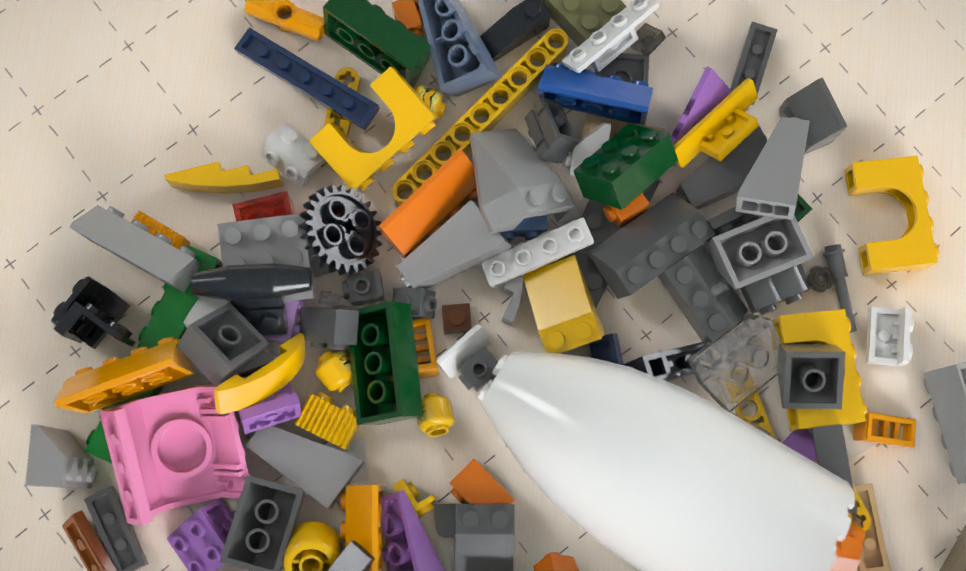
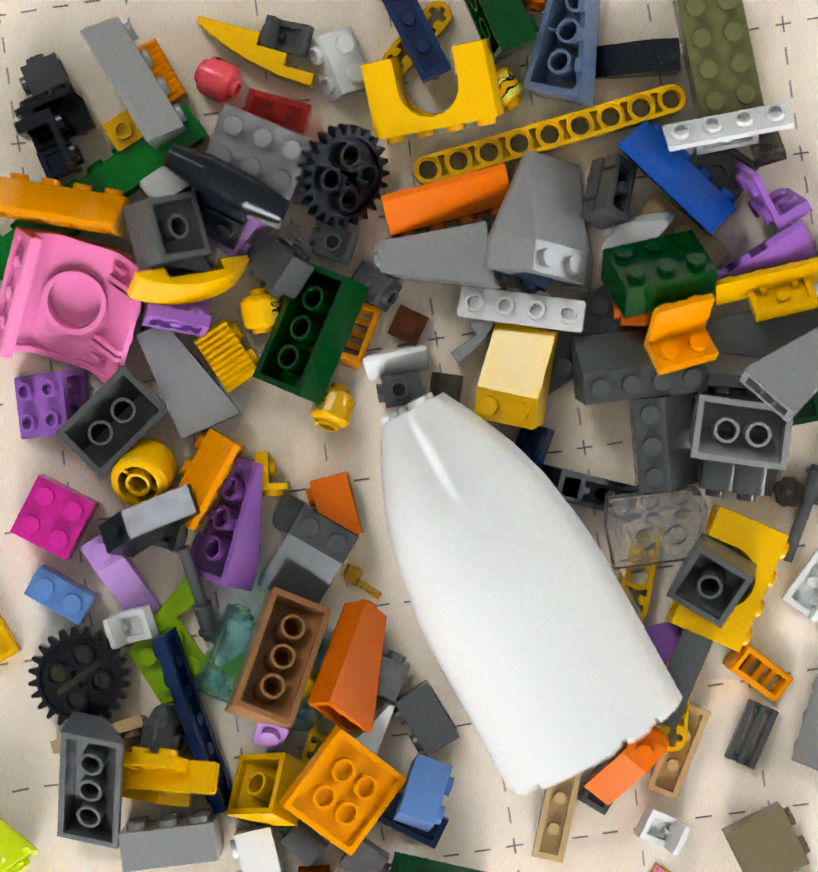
camera: 25 degrees right, 10 degrees up
none -> dark grey brick [19,52,72,99]
none -> dark blue tile [36,144,74,180]
none -> yellow bracket [102,109,143,152]
none -> coral head [194,56,243,103]
none -> dark grey bracket [260,15,314,58]
none -> clear yellow hand [344,564,382,600]
none -> clear smoke slope [429,372,464,403]
none -> light orange bracket [643,293,719,375]
none -> dark grey tile [724,699,779,770]
none -> medium lavender bracket [734,161,813,230]

